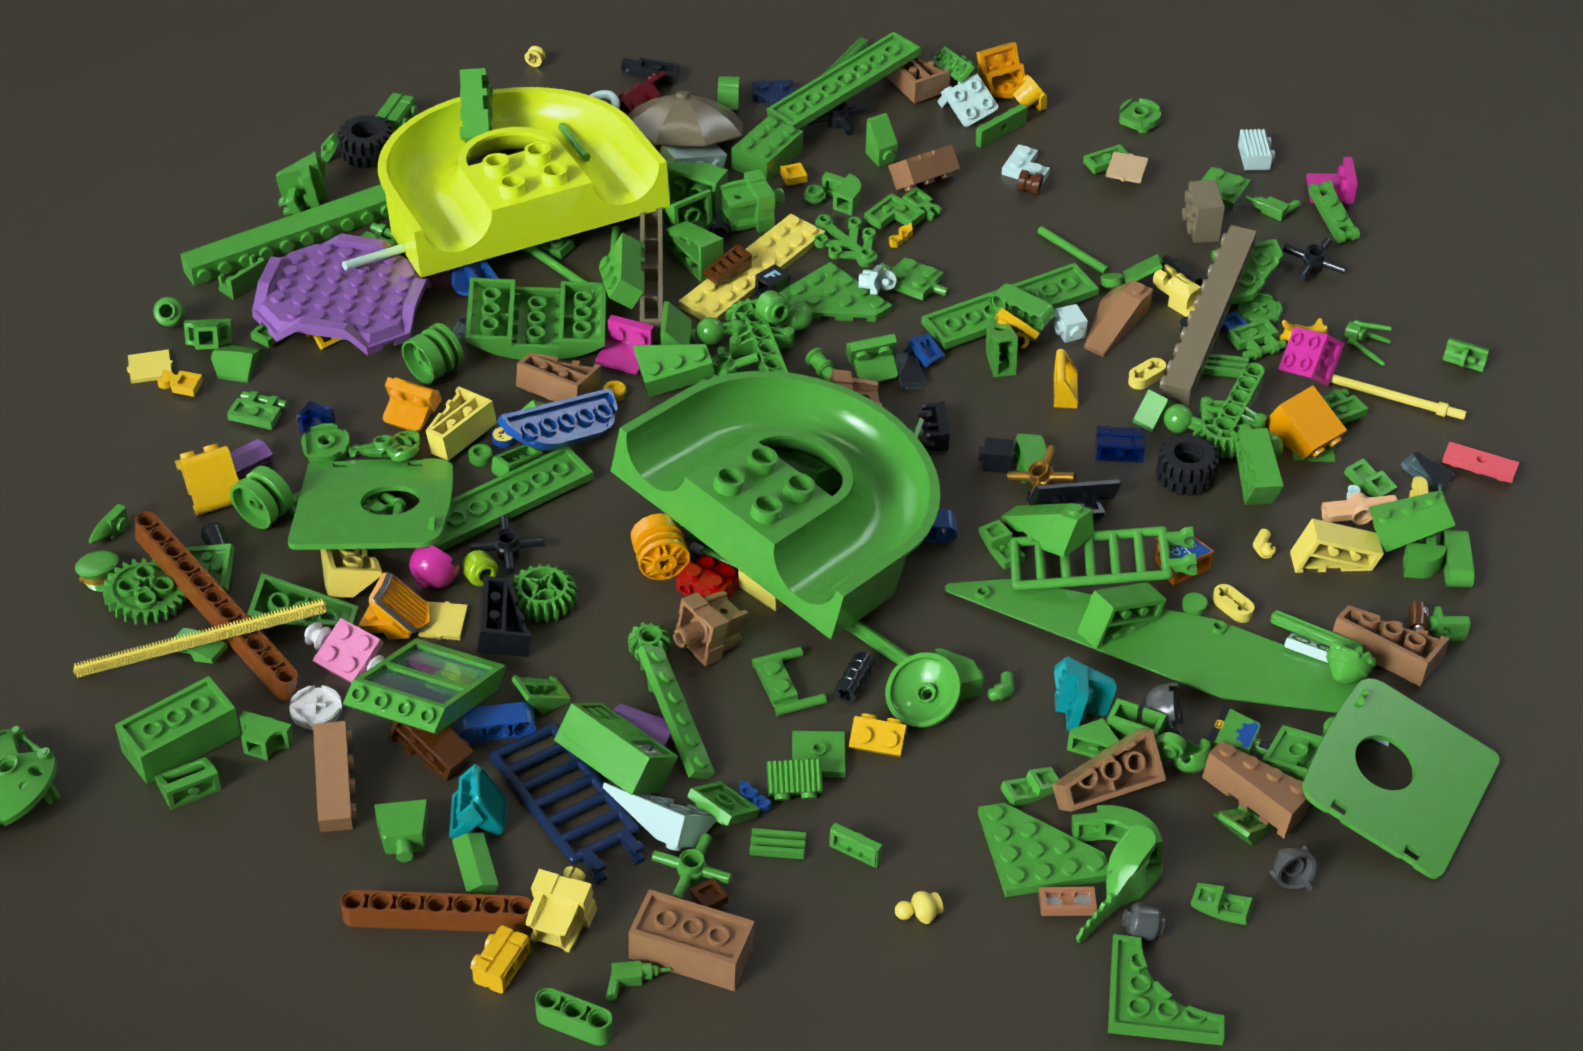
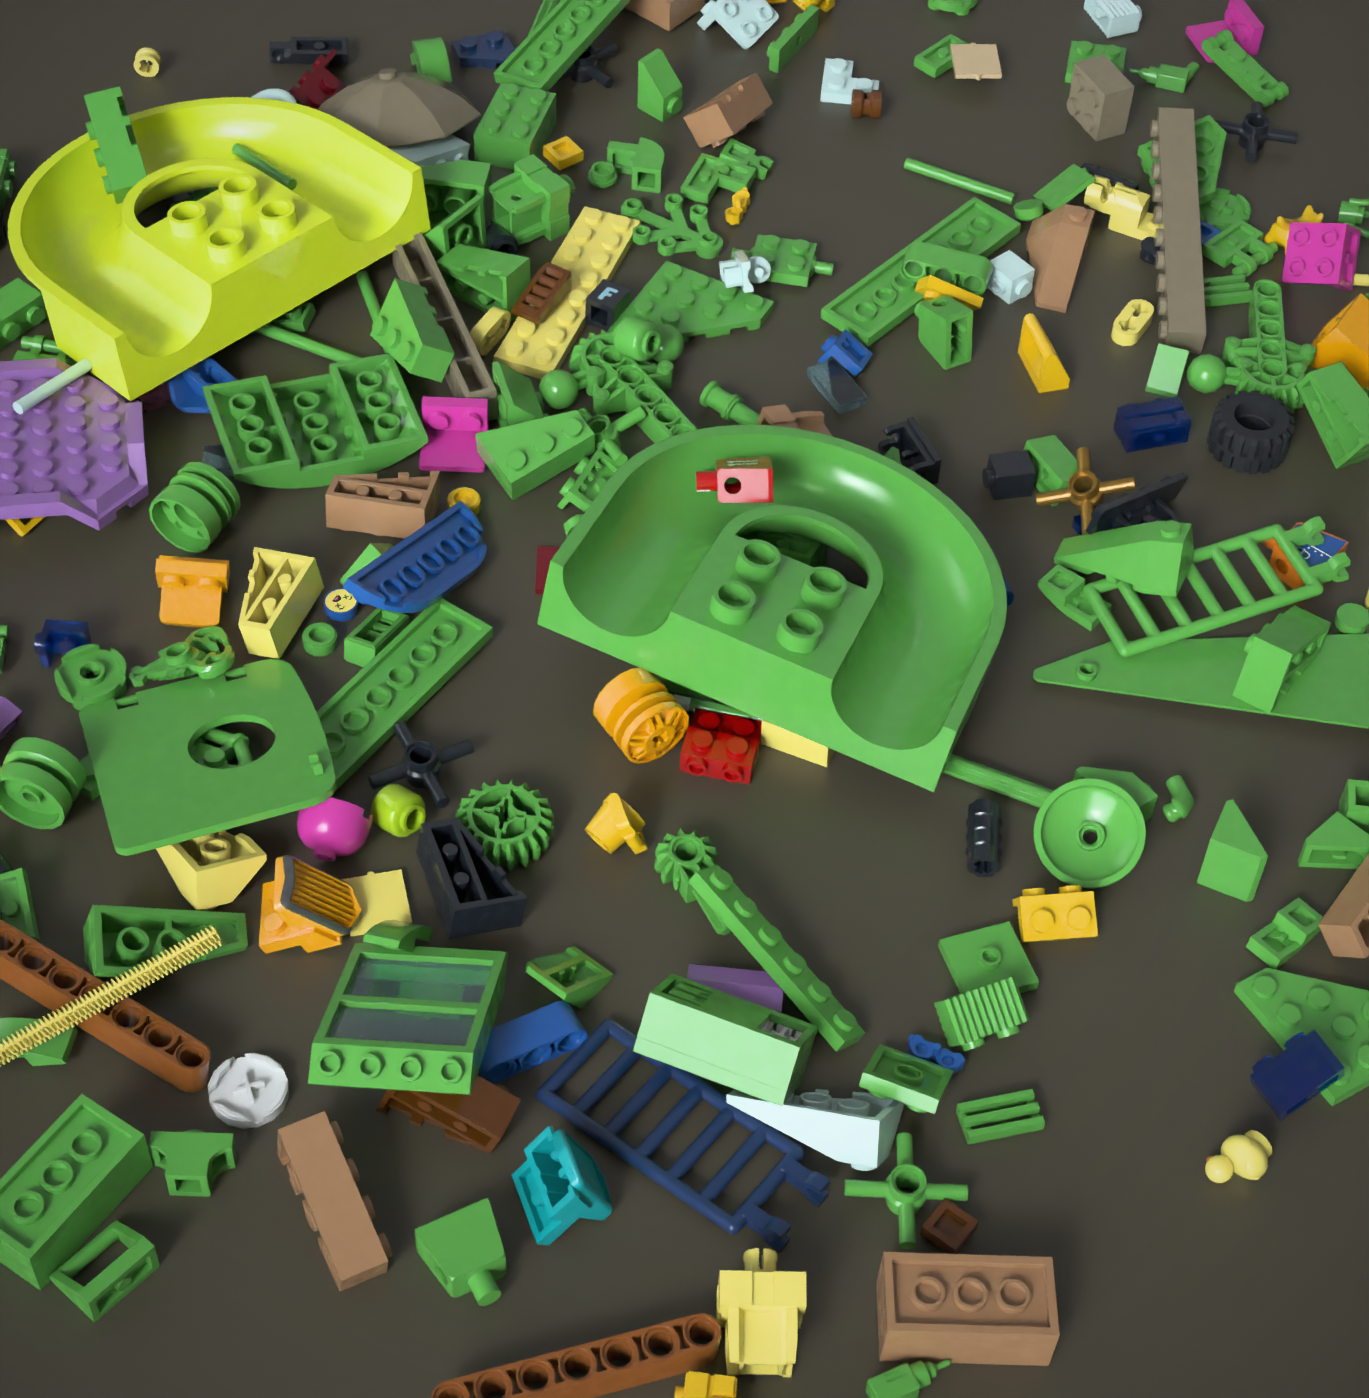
camera: 20 degrees left, 5 degrees up
bright pink plate [304,618,391,683] -> none
bright green piece [452,833,499,895] -> none
medium nougat piece [673,591,748,667] -> none
bright green plate [752,647,827,716] -> none
bright green plate [829,823,882,868] -> none
bright green piece [846,334,898,383] -> none
teal piece [1054,656,1117,731] -> none
none -> bright green slope [363,920,433,953]
none -> light yellow beam [470,306,511,356]
none -> yellow piece [584,793,648,855]
none -> torso [696,456,774,503]
none -> bright green slope [1197,799,1268,902]
none -> clear blue brick [1250,1029,1345,1121]

